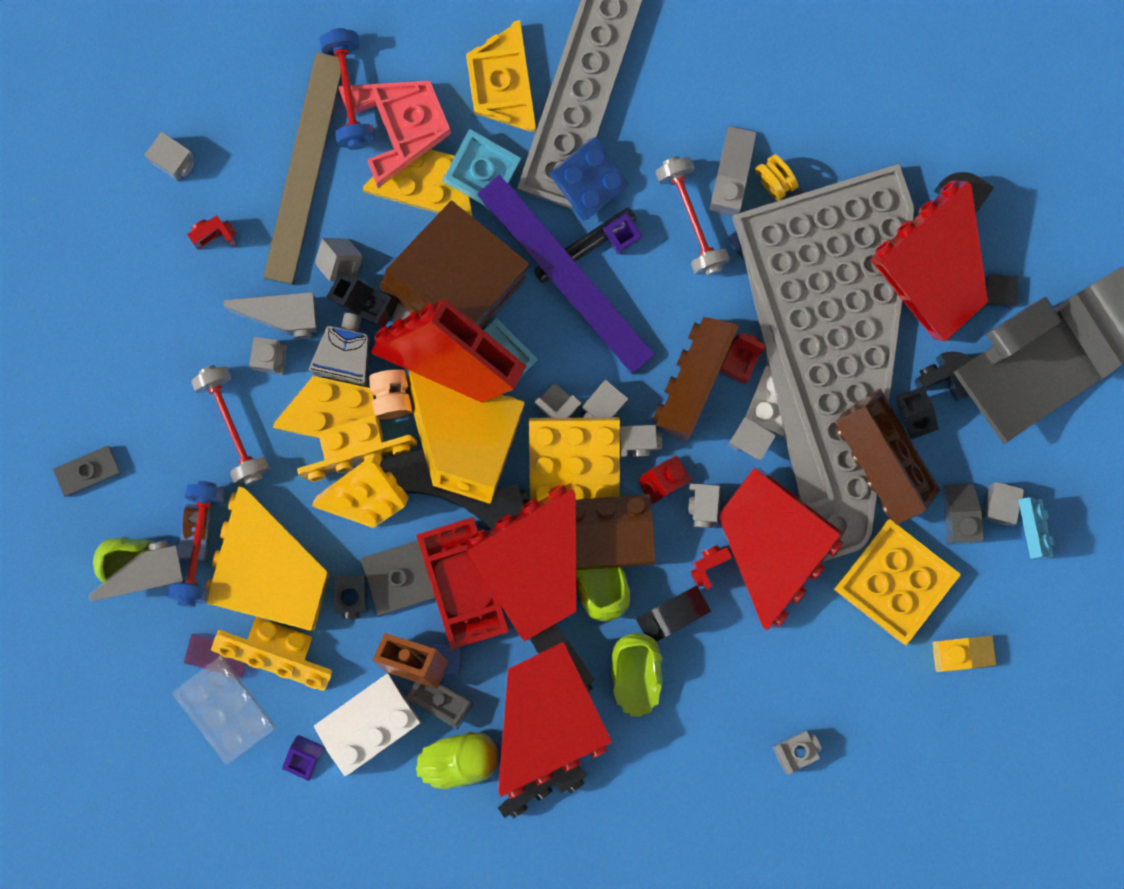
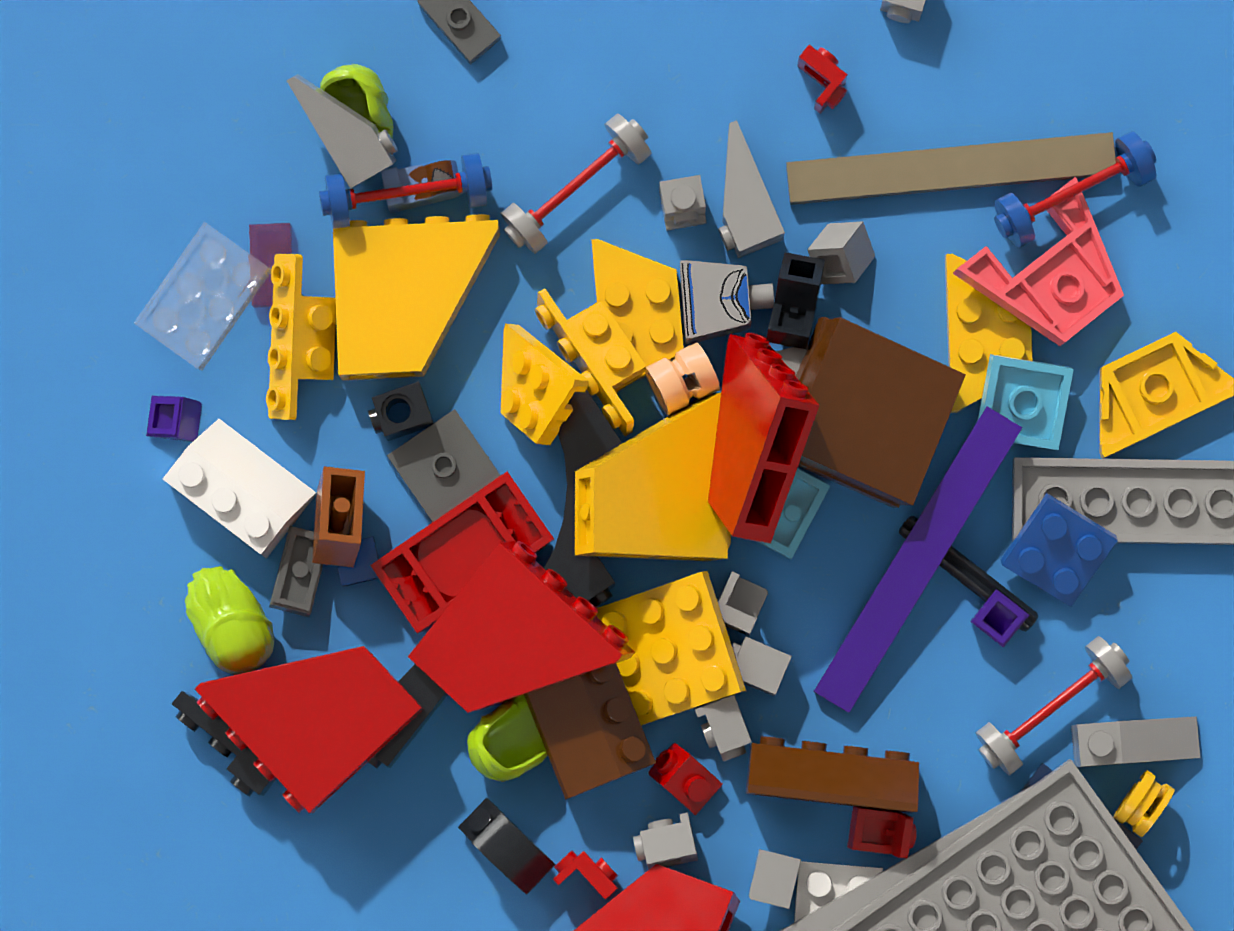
camera: 80 degrees right, 0 degrees up
lime hair [611,633,663,717] -> none

